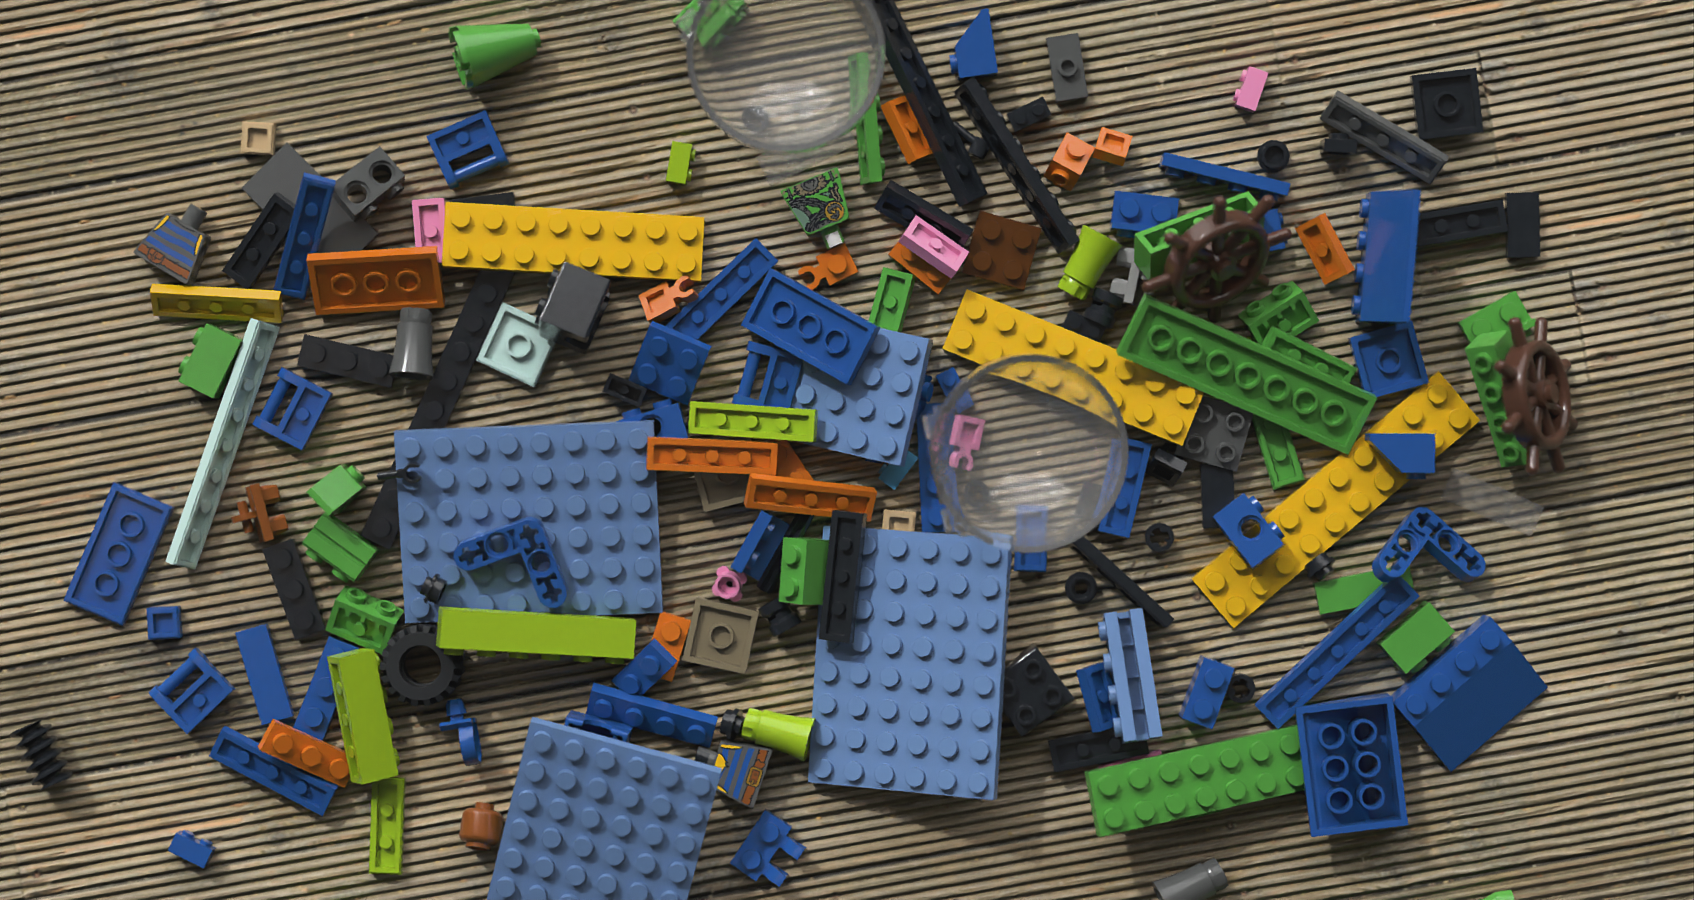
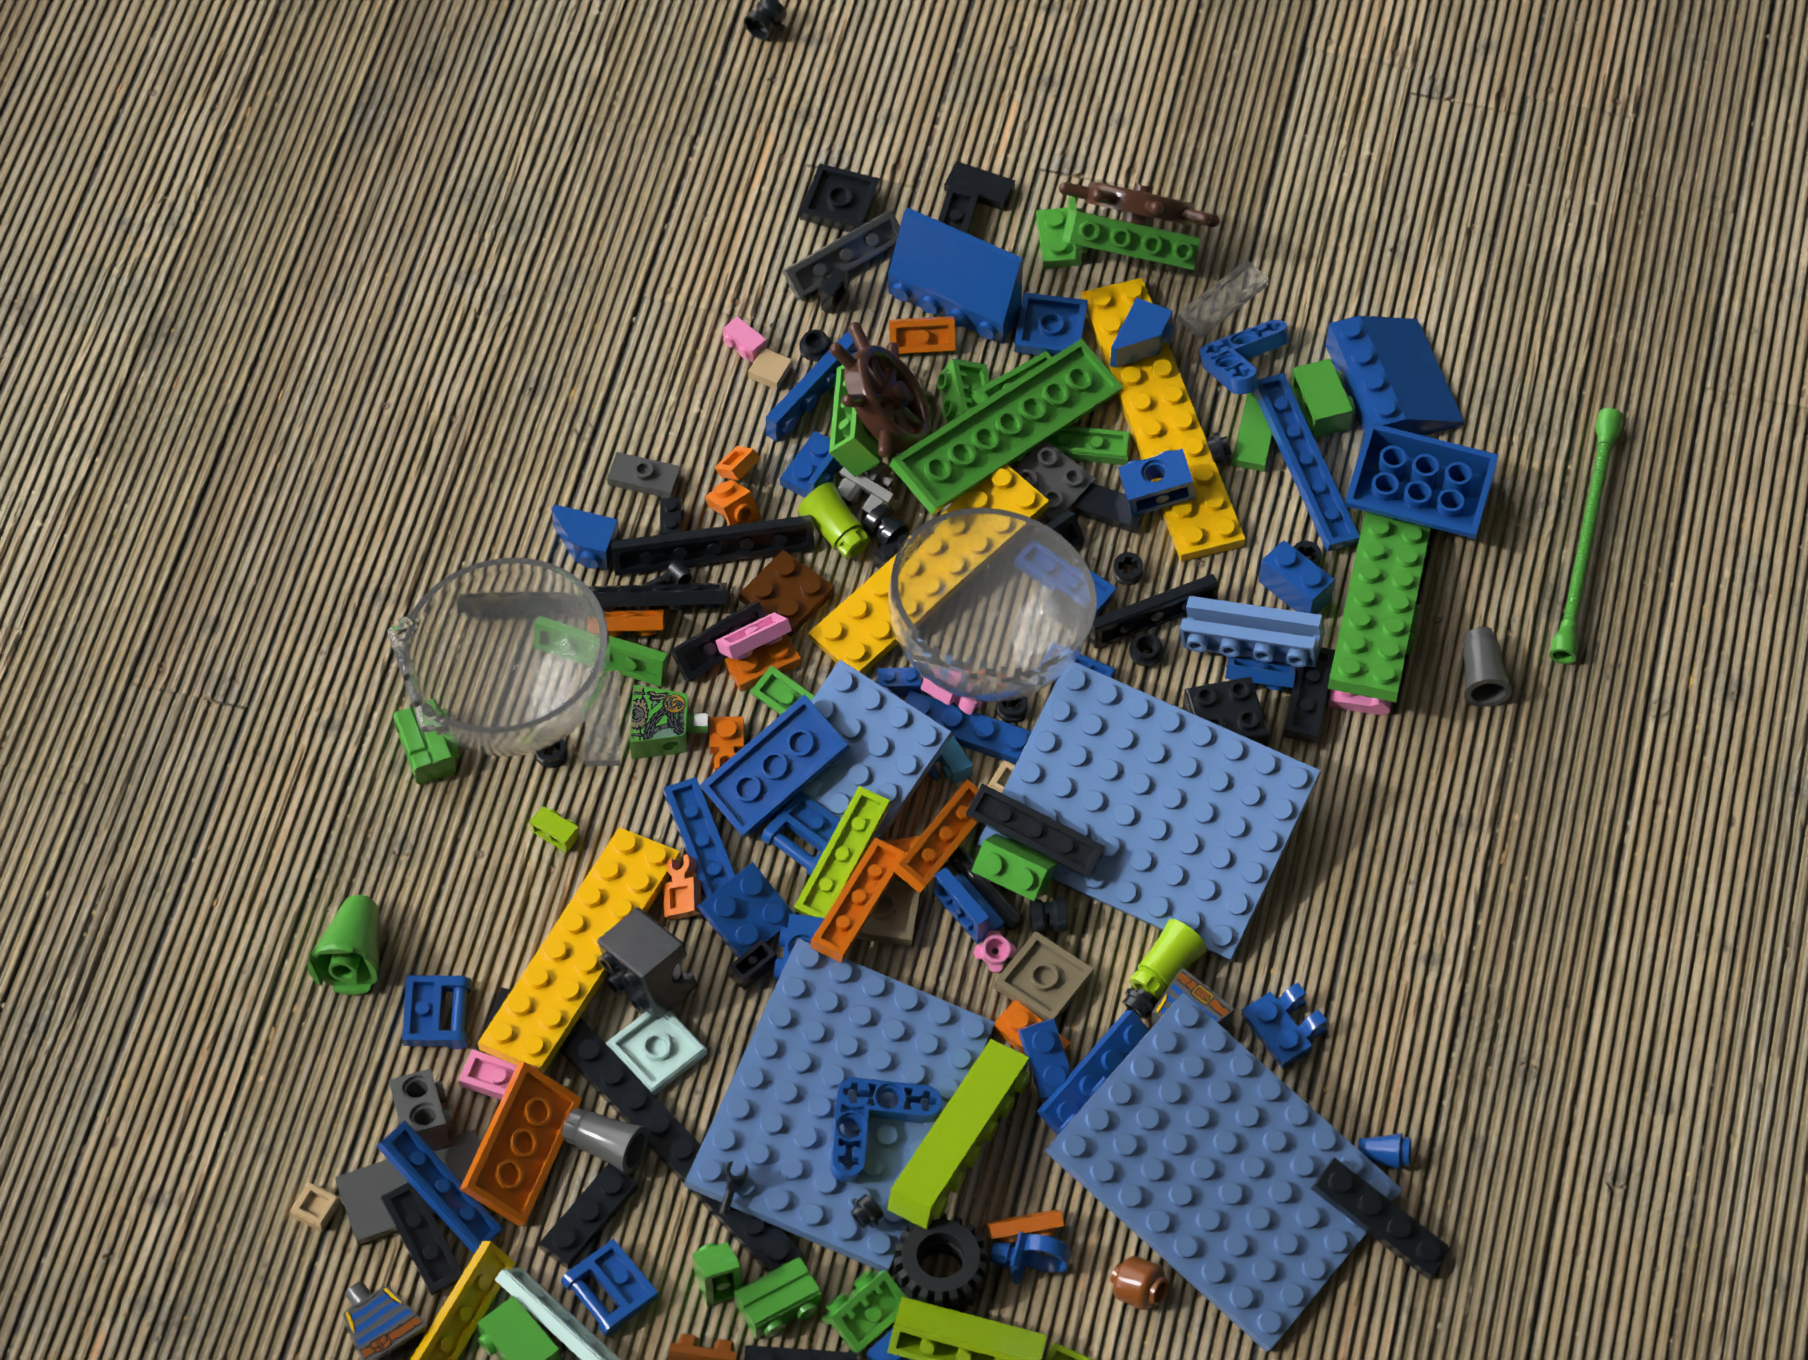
camera: 70 degrees left, 30 degrees down
none -> tan tile [748,348,792,390]
none -> orange plate [985,1209,1064,1243]

